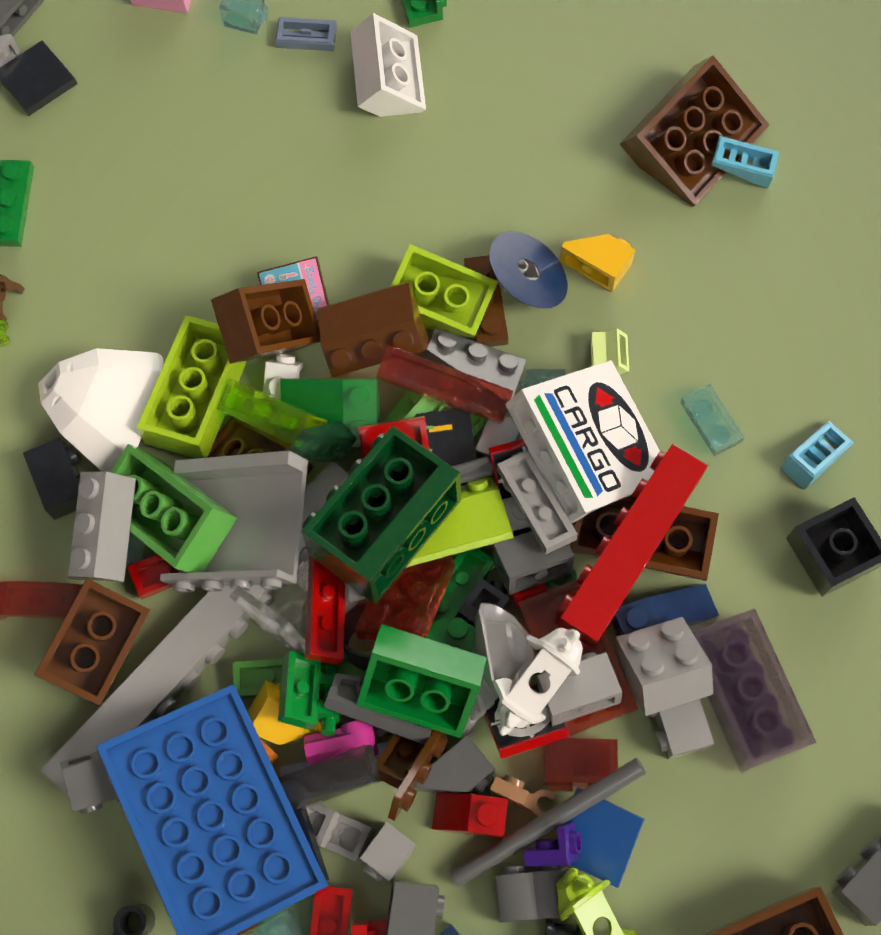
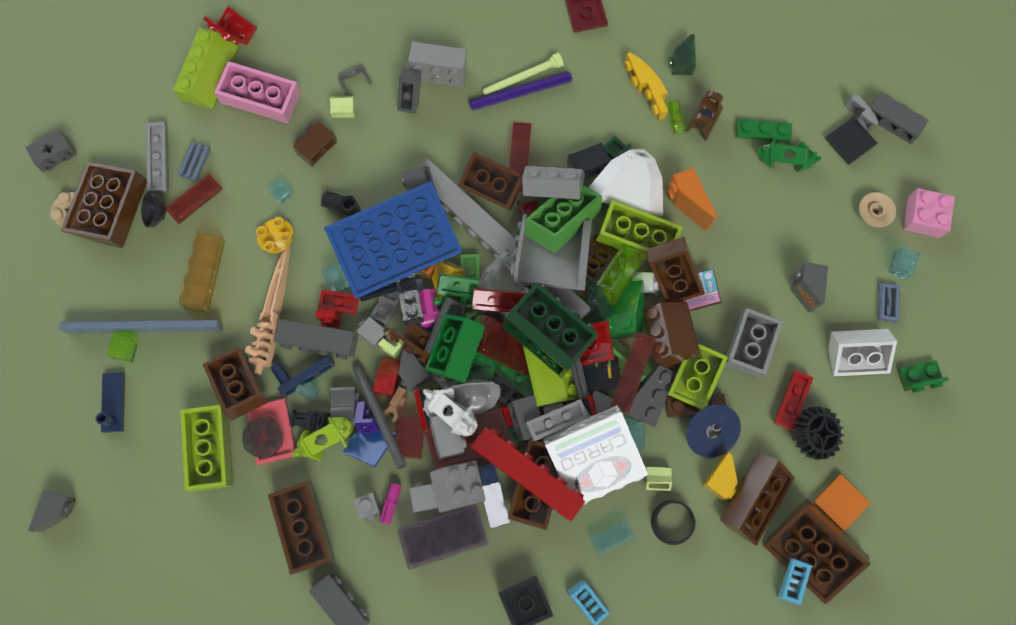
camera: 85 degrees right, 5 degrees up
none -> light grey brick [353,493,381,522]
none -> yellowish green panel [378,331,403,359]
none -> dark pink axle [379,483,402,525]
none -> dark green bracket [604,135,632,160]
none -> black tyre [651,500,696,545]
none -> orange slope [666,167,717,231]
none -> reddish brown slope [720,452,795,546]
none -> light grey brick [725,308,783,379]
none -> green piece [757,138,822,172]
none -> red plate [773,370,813,431]
none -> dark grey slope [789,262,828,312]
none -> black gear [791,406,845,460]
none -> orange tile [813,474,871,531]
none -> tan dish [859,192,896,228]

